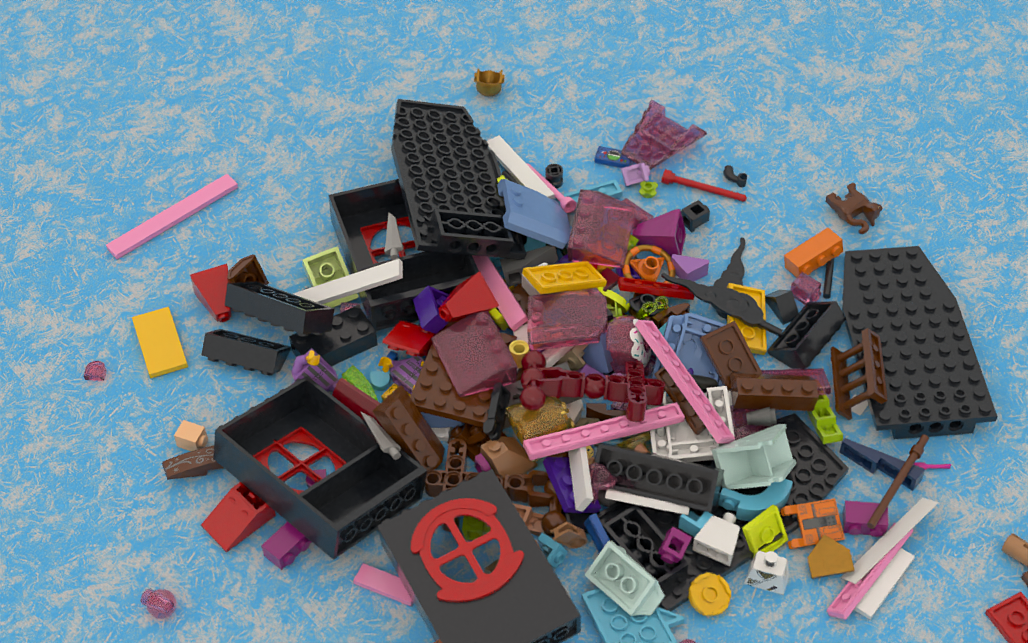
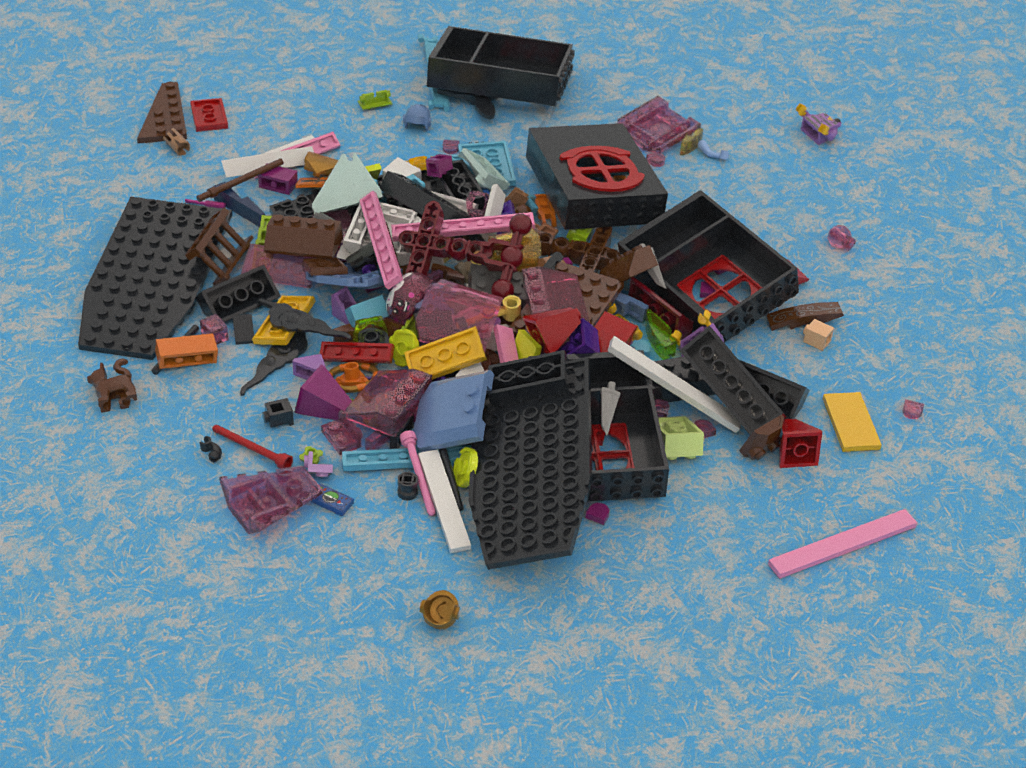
camera: 170 degrees left, 10 degrees down
white torso [744,551,789,595] -> none

